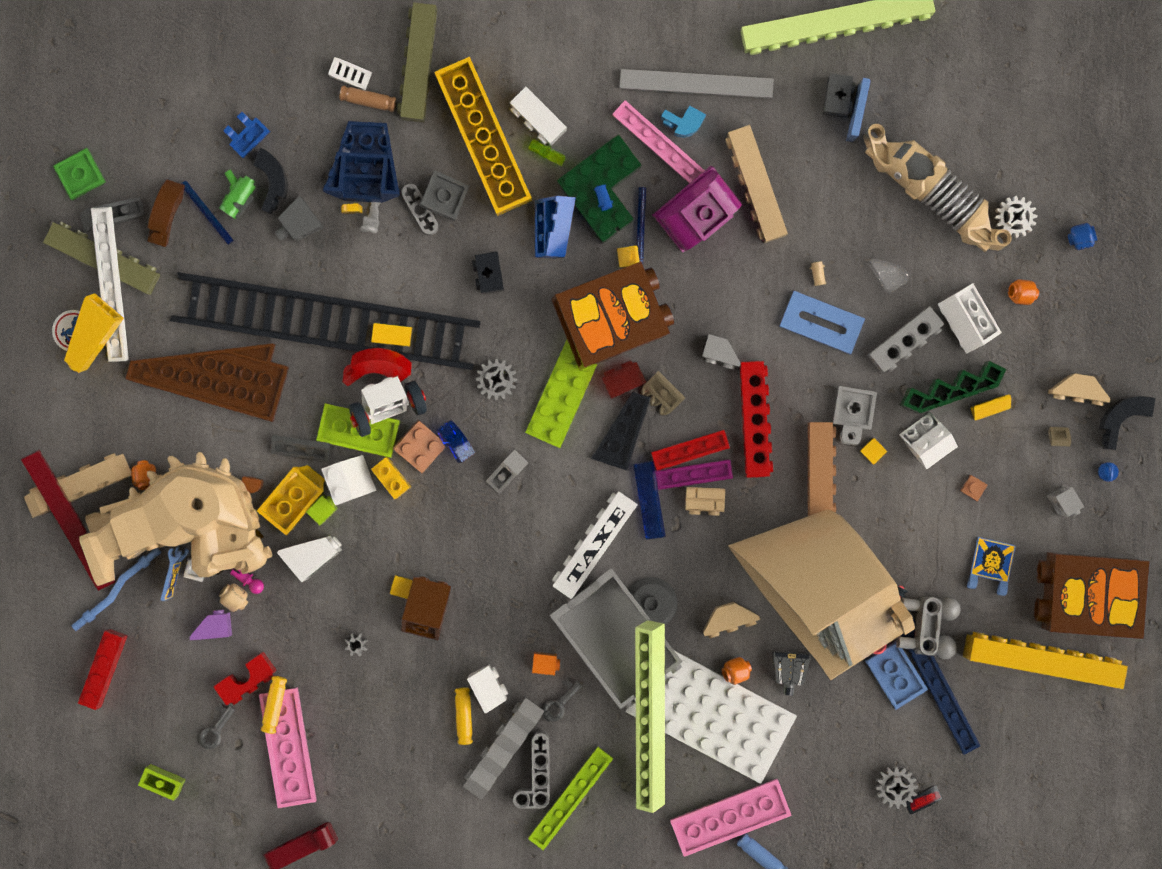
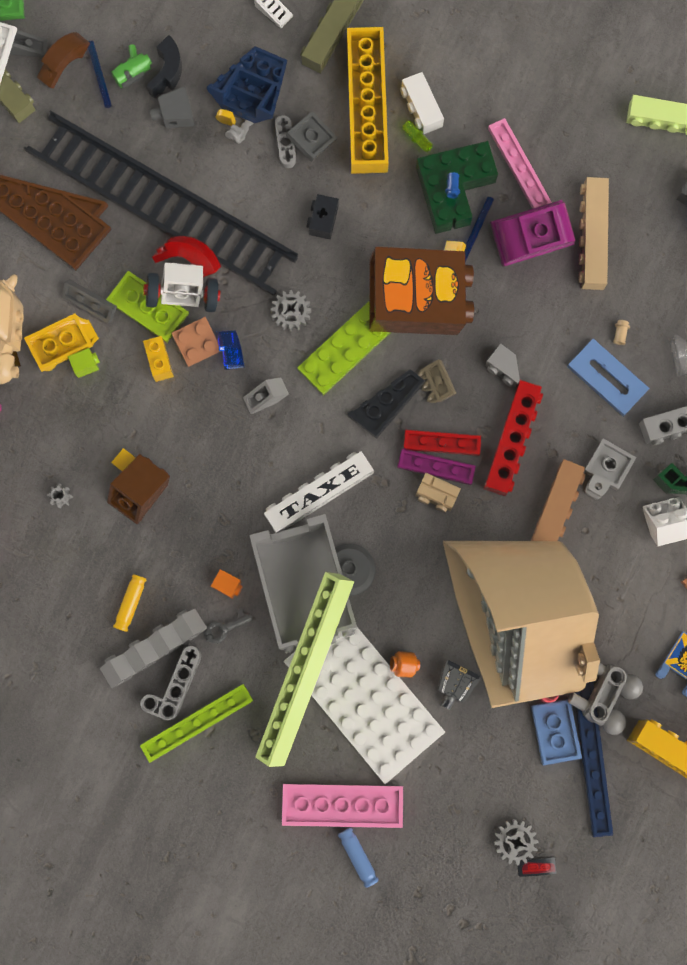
camera: 25 degrees right, 10 degrees down
blue plate [223,112,270,159] -> none
dark orange brick [242,476,264,493] -> none
white slope [277,536,342,582] -> none
white slope [321,455,377,505] -> none
medium nougat axle [339,86,397,112] -> none
yellow tile [371,323,412,347] -> none
white slope [467,664,508,713] -> none
blue wedge [535,196,576,259] -> none
clear red brick [602,360,646,399] -> none
light grey tile [620,69,774,99] -> none
clear blue tile [633,461,666,540] -> none
dark azure brick [661,105,706,138] -> none
tan slope [703,602,760,638] -> none
yellow tile [860,438,888,465] -> none

